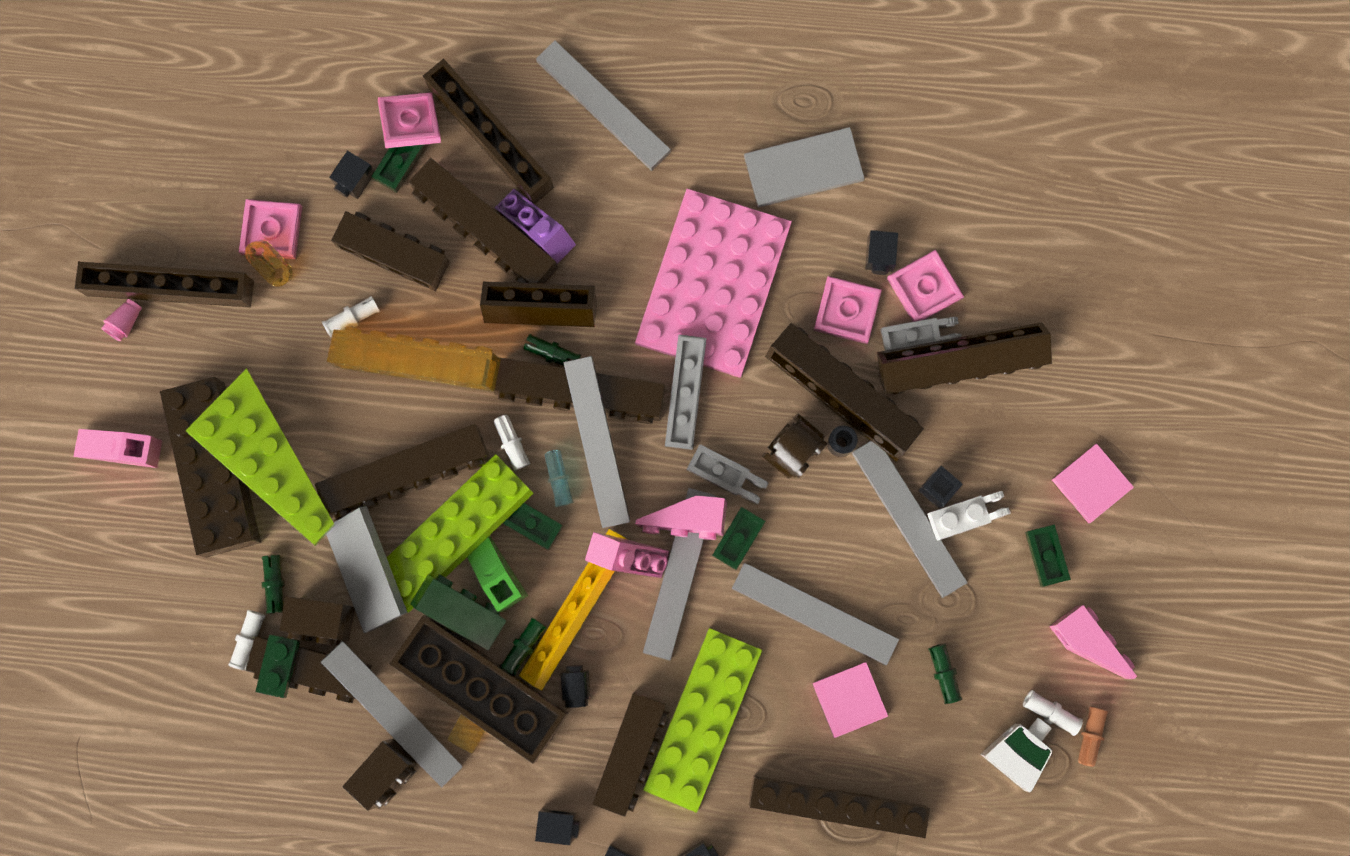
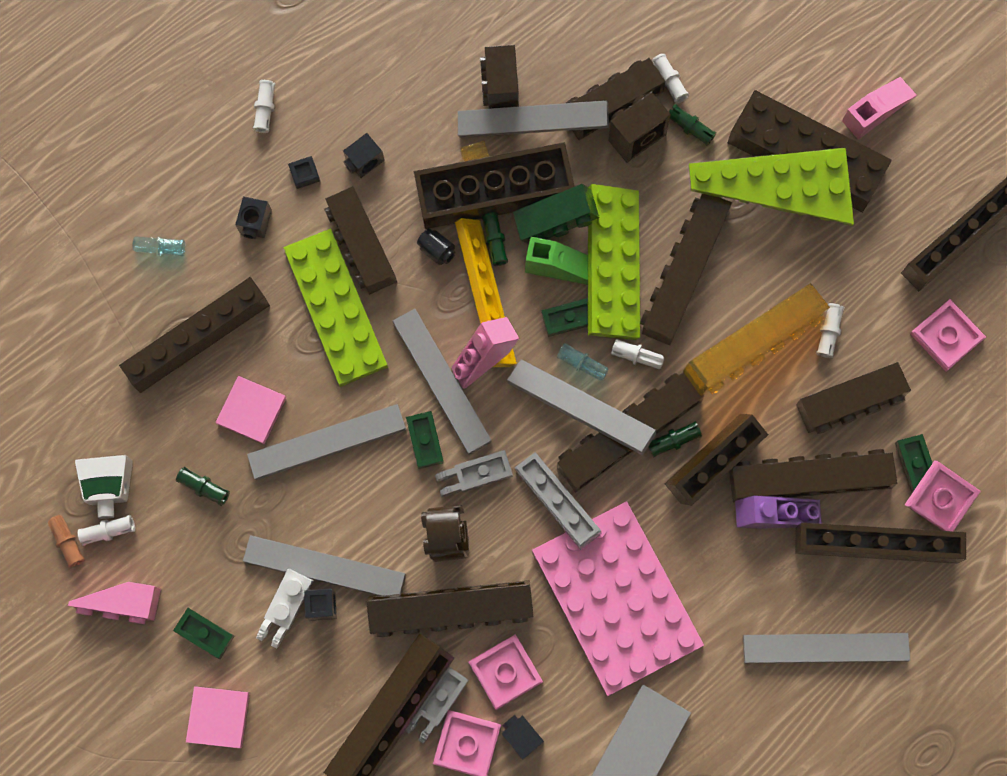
camera: 135 degrees right, 5 degrees down
bright pink cone [102,299,142,341] -> none
clear yellow beam [245,240,293,287] -> none
dark green plate [255,634,300,698] -> none
light grey tile [327,506,408,633] -> none
black brick [329,150,375,199] -> none
bright pink slope [635,496,727,540] -> none
black brick [827,425,858,457] -> none

